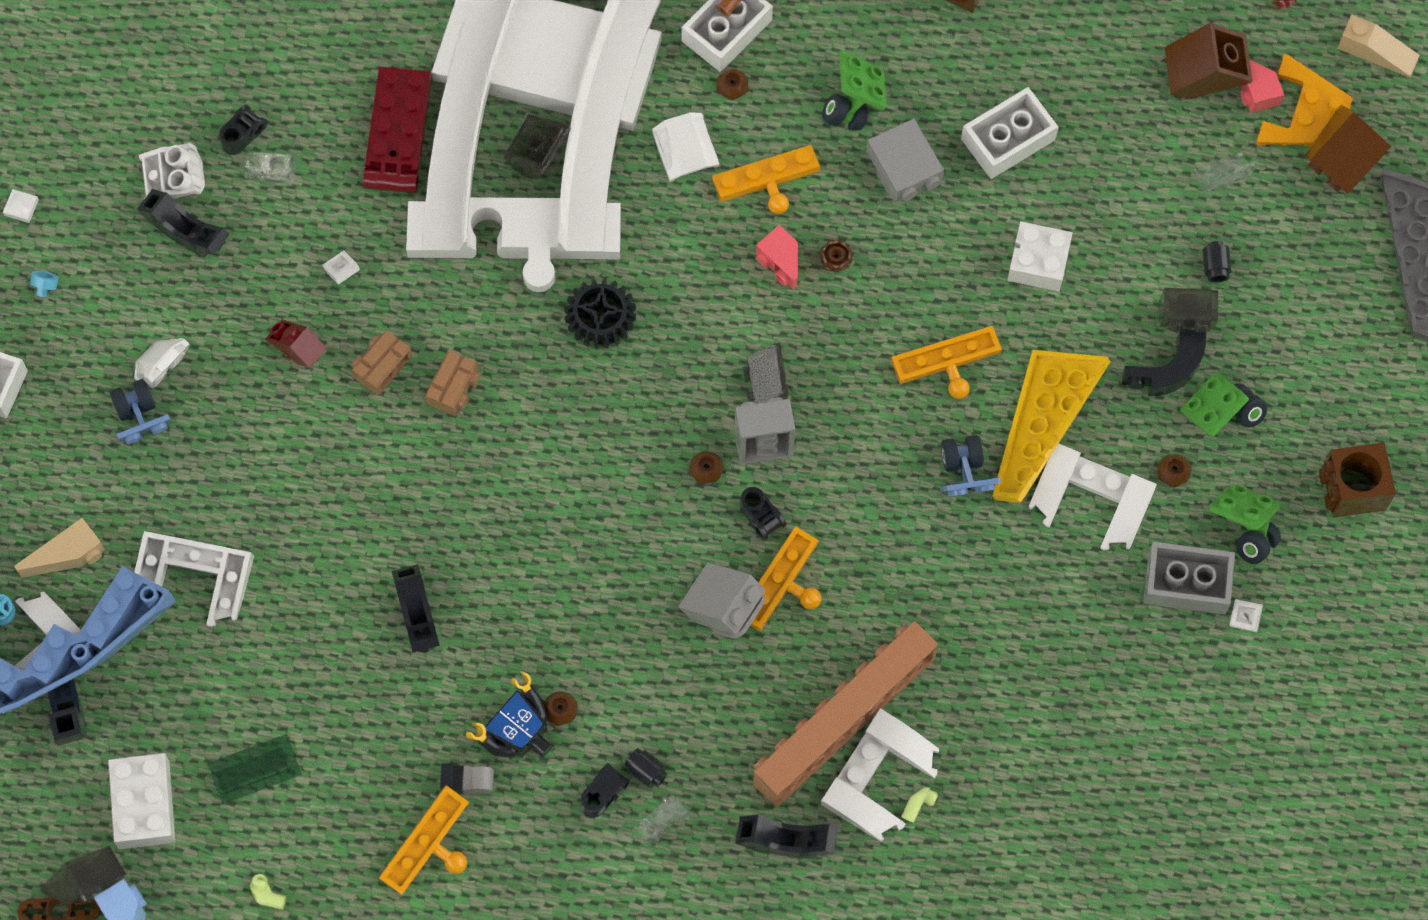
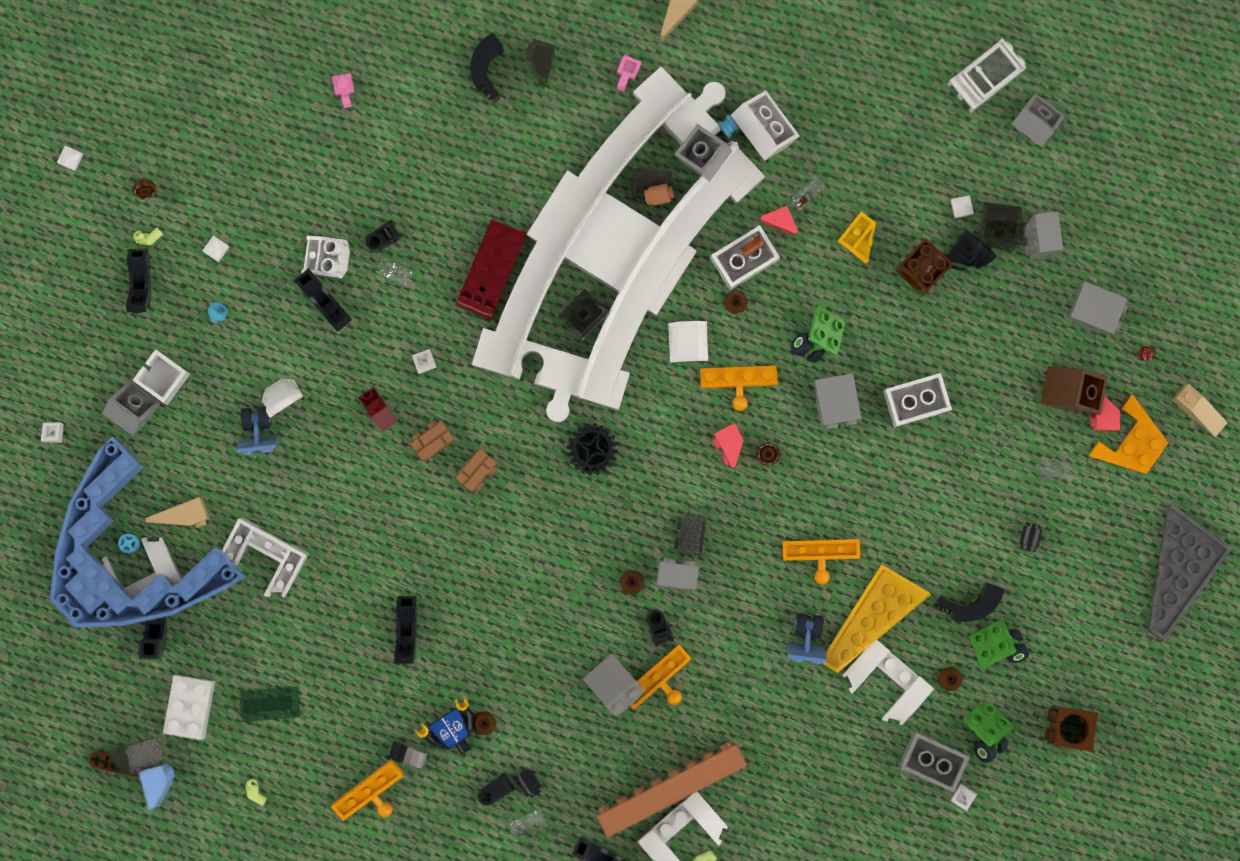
camera: 10 degrees right, 15 degrees up
white piece [1007,221,1073,292] -> none
clear smoke slope [1158,287,1218,332] -> none
reddish brown slope [1305,105,1392,194] -> none

